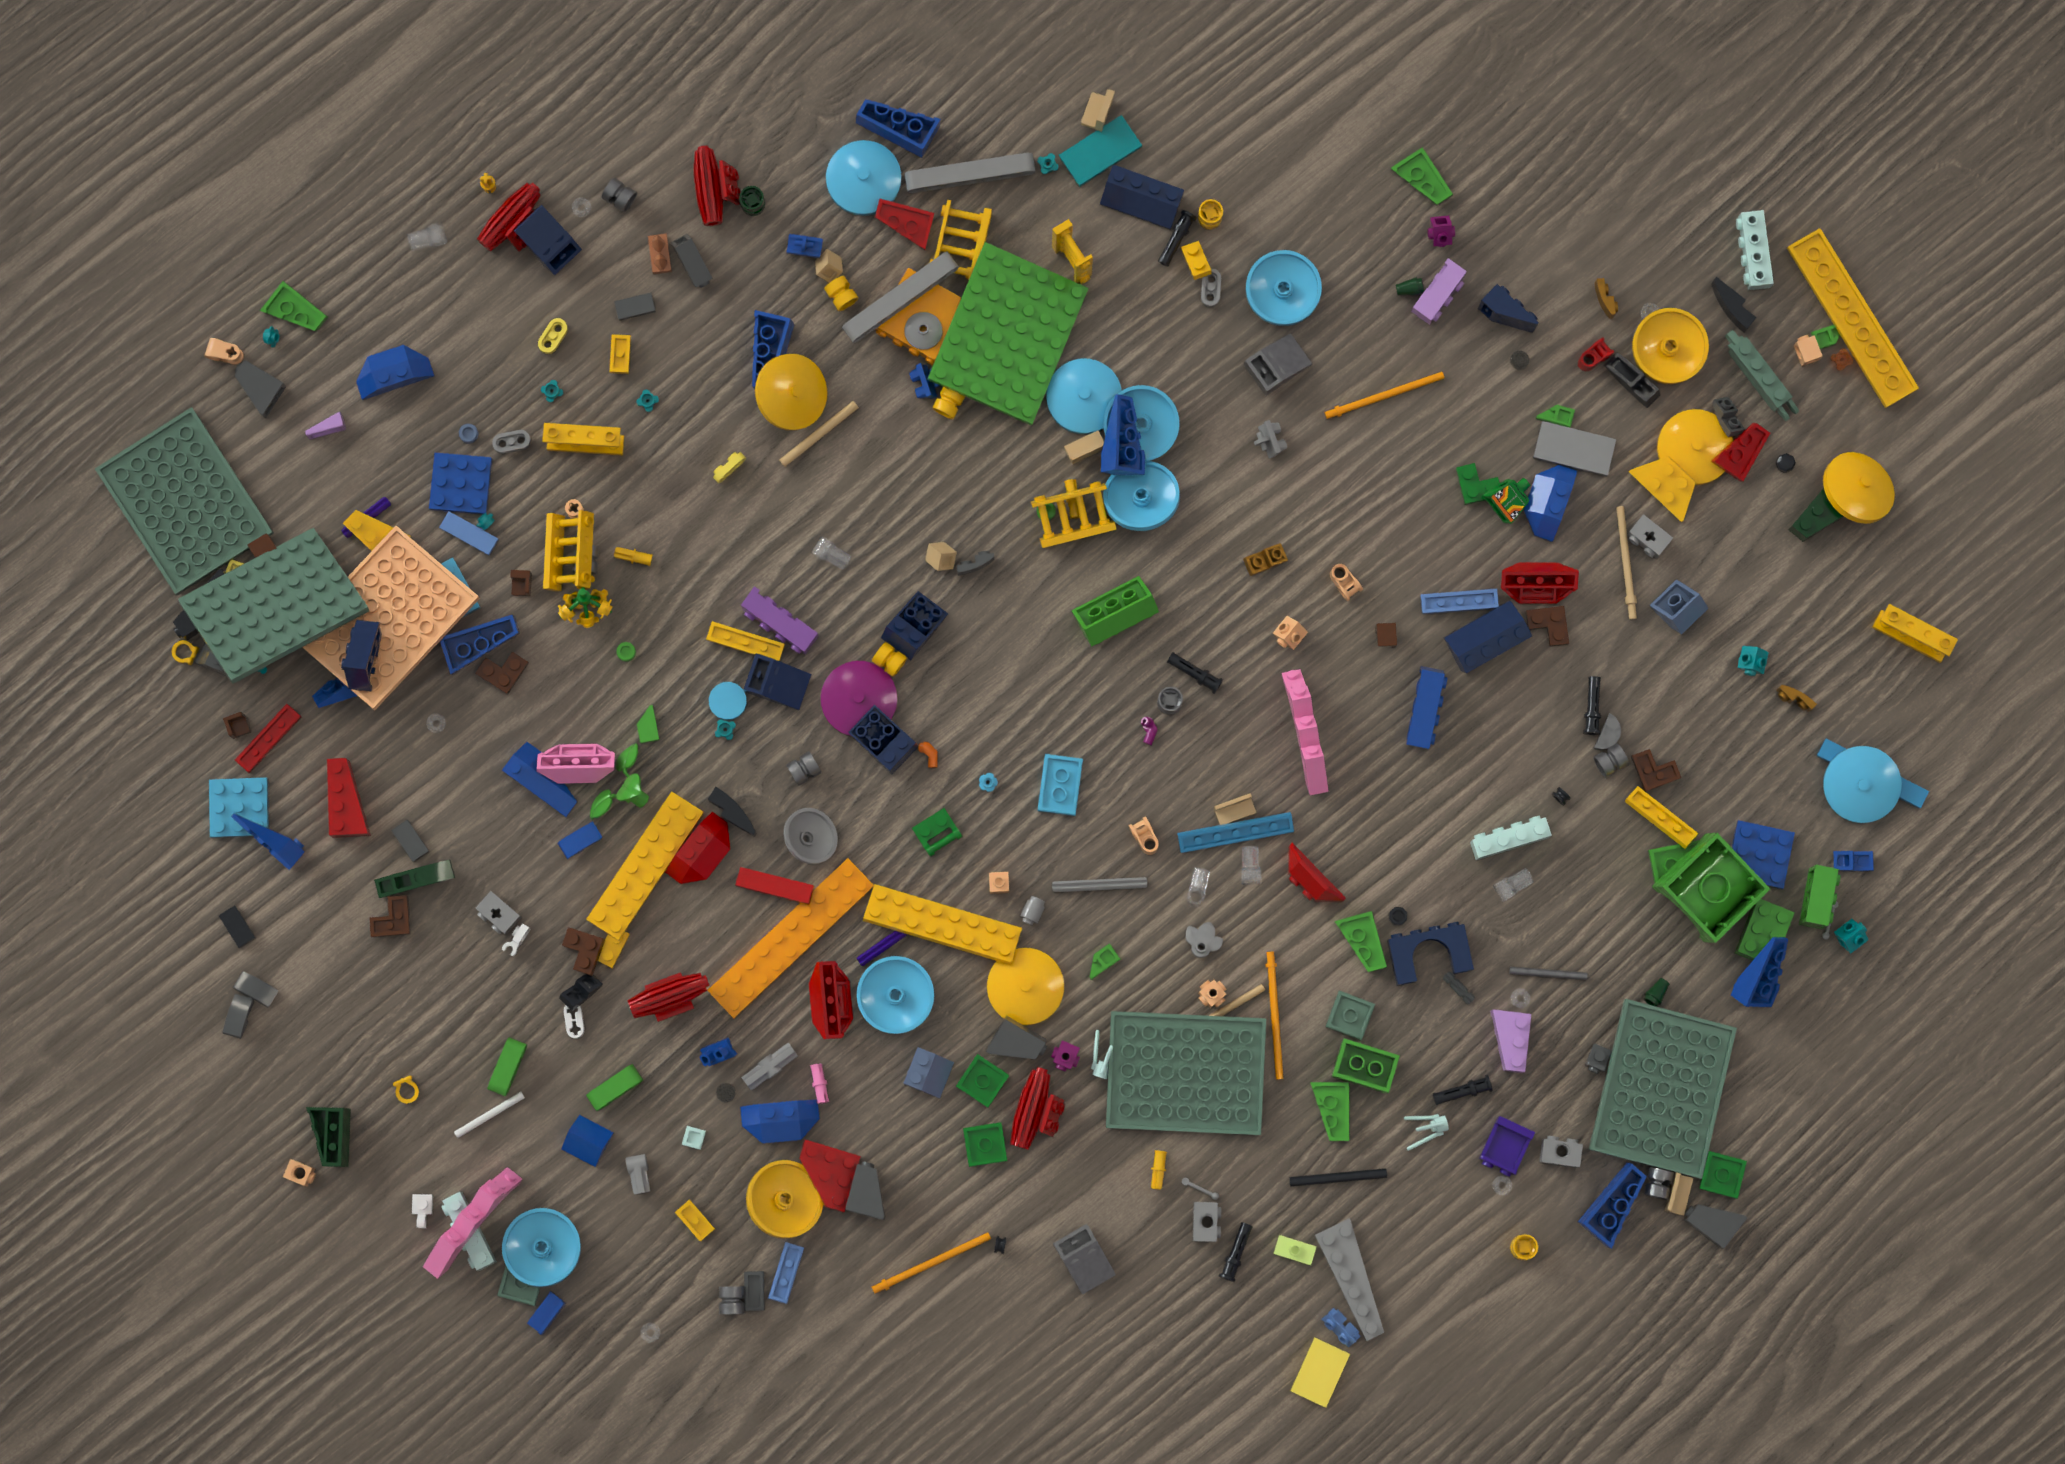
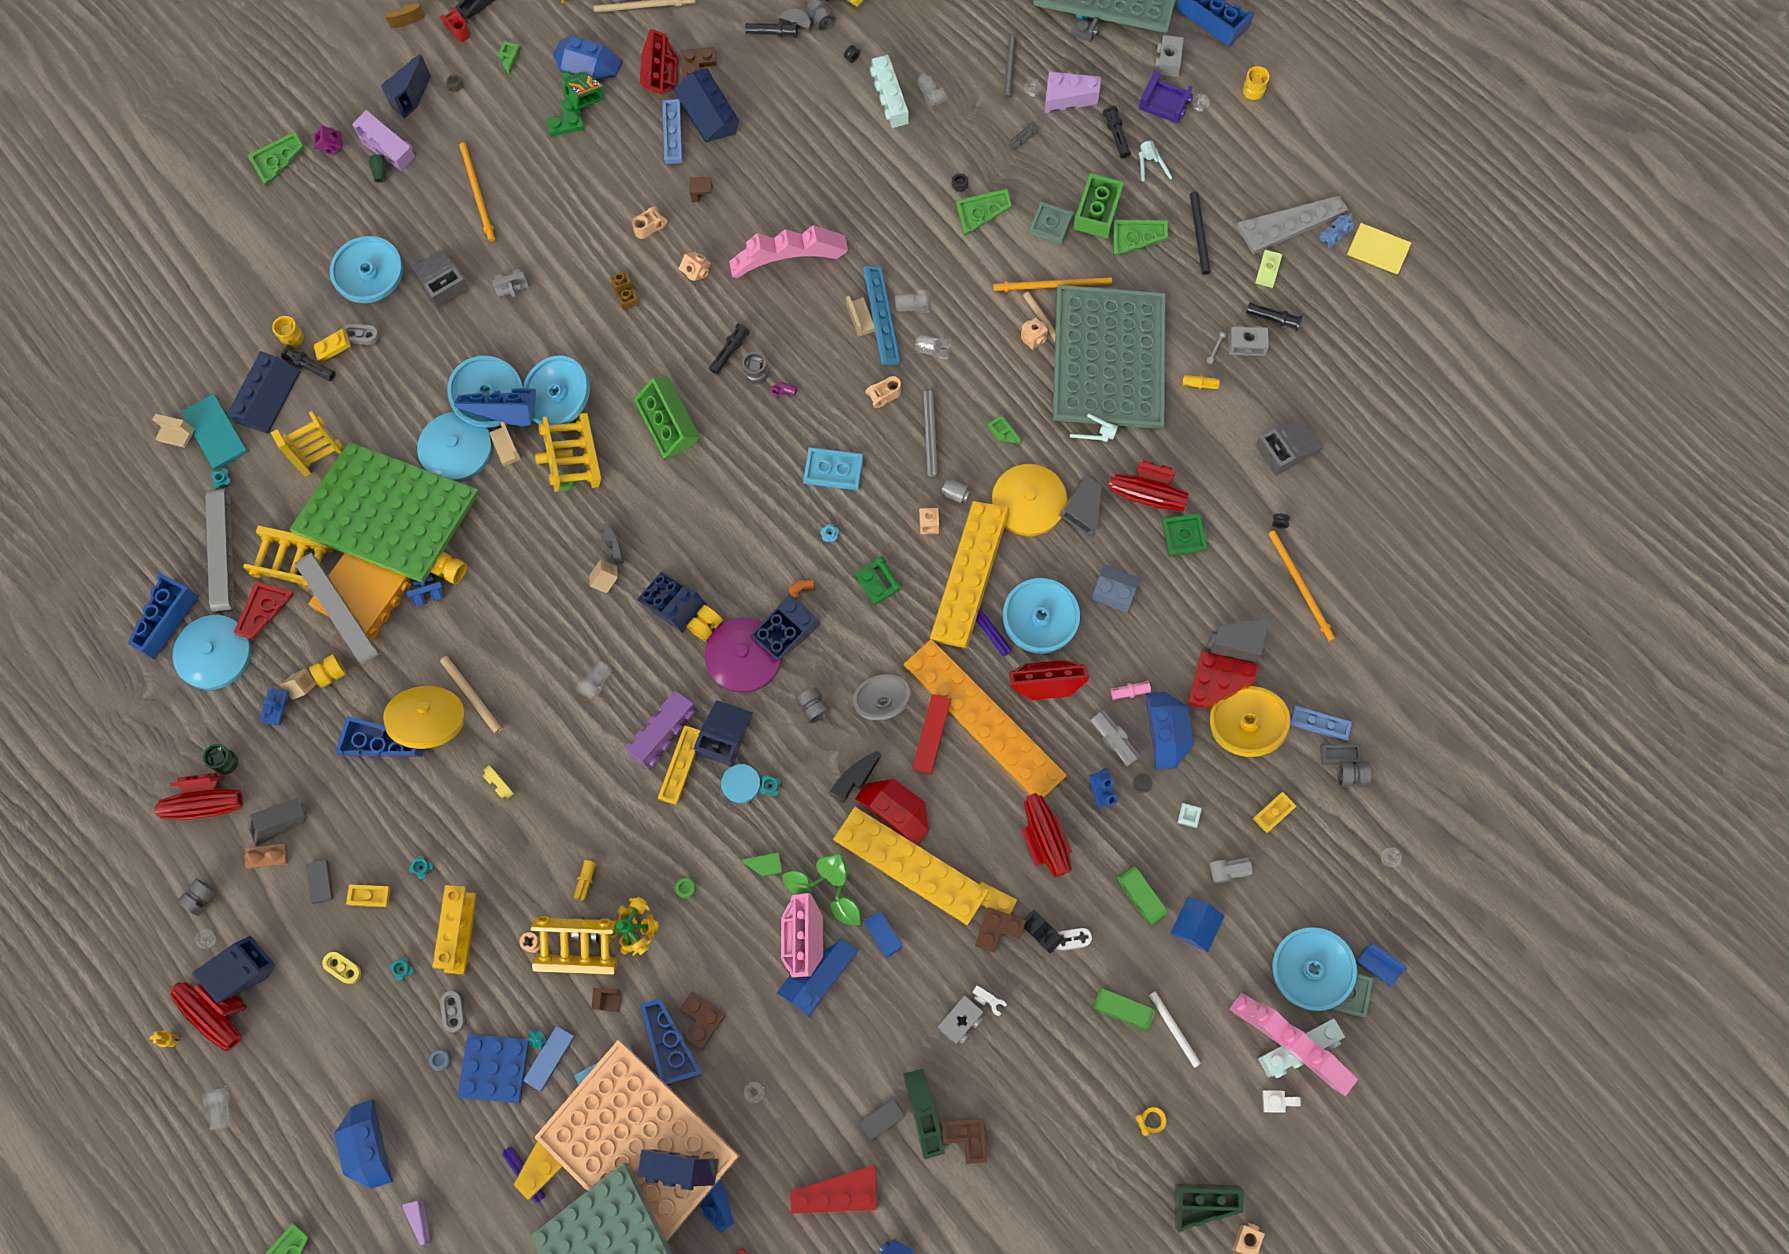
camera: 85 degrees left, 10 degrees down
light grey dish [904,312,942,350] -> none
green plate [956,1054,1010,1108] -> none
magenta brick [1051,1040,1080,1072] -> none
light grey plate [1185,922,1223,958] -> none
red wedge [1288,842,1346,903] -> none
dark blue arch [1387,922,1474,986] -> none
blue wedge [1406,666,1447,749] -> none
light grey tile [1533,421,1616,477] -> none

